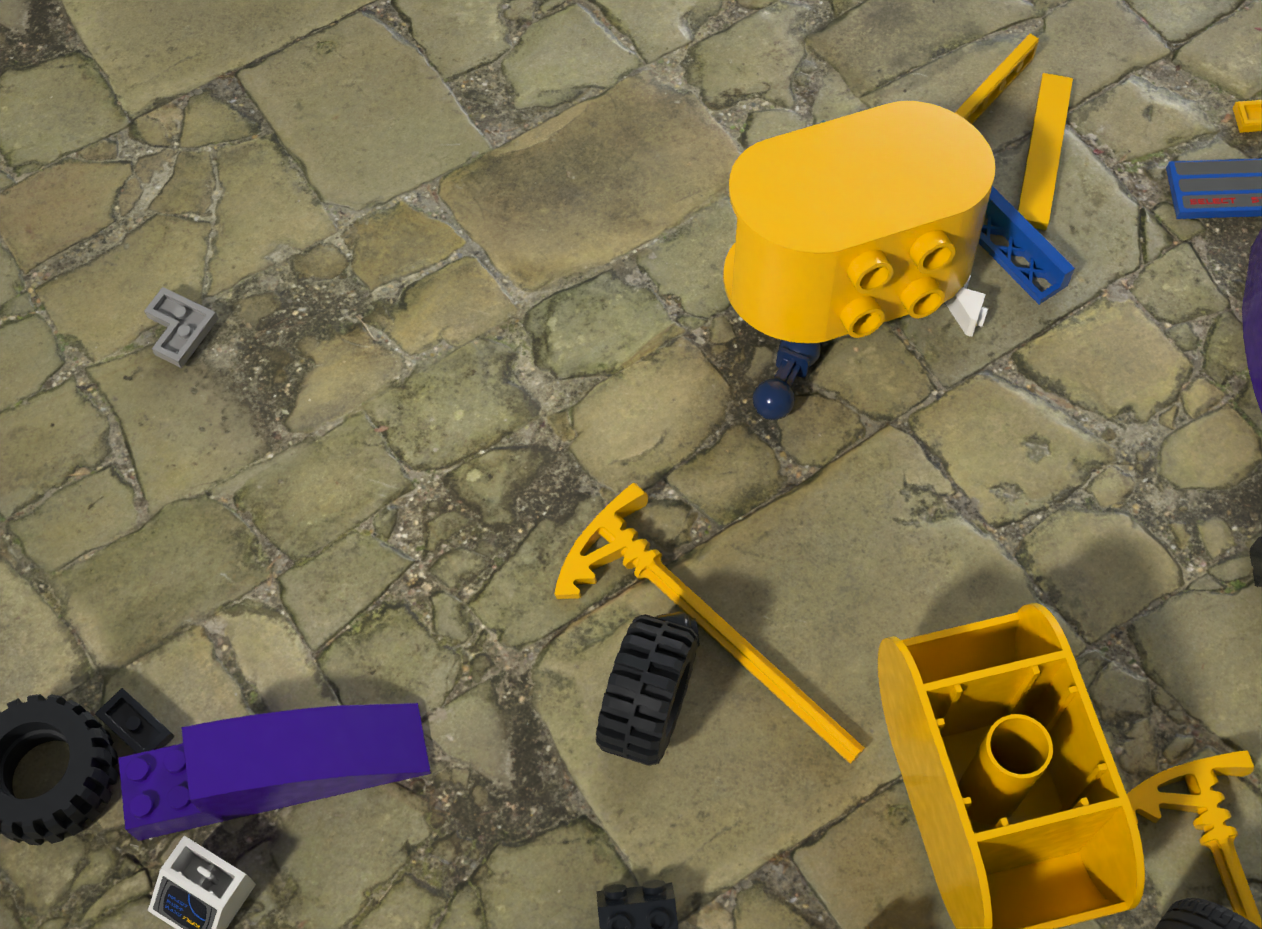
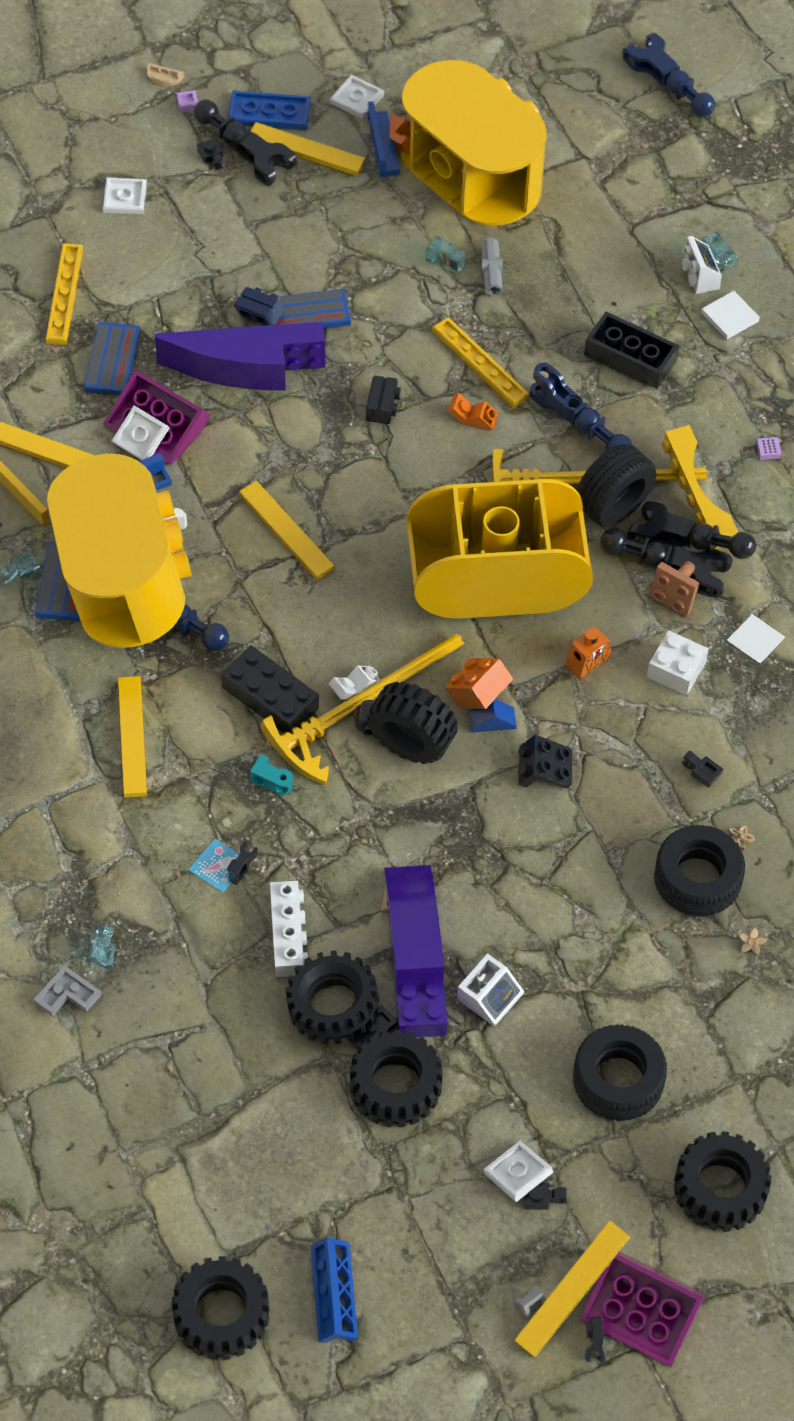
camera: 85 degrees left, 5 degrees down
none -> clear light blue plate [88,924,116,969]
none -> magenta slope [103,370,211,465]
none -> white tile [111,406,170,460]
none -> yellow tile [118,676,147,798]
none -> medium azure sticker [188,839,239,893]
none -> black brick [221,645,319,734]
none -> black plate [227,842,258,885]
none -> yellow tile [239,481,334,580]
none -> teal leg [250,754,293,795]
none -> white brick [270,881,308,977]
none -> black tyre [285,951,379,1045]
none -> white slope [328,665,381,700]
none -> orange brick [445,658,513,709]
none -> blue slope [469,699,517,732]

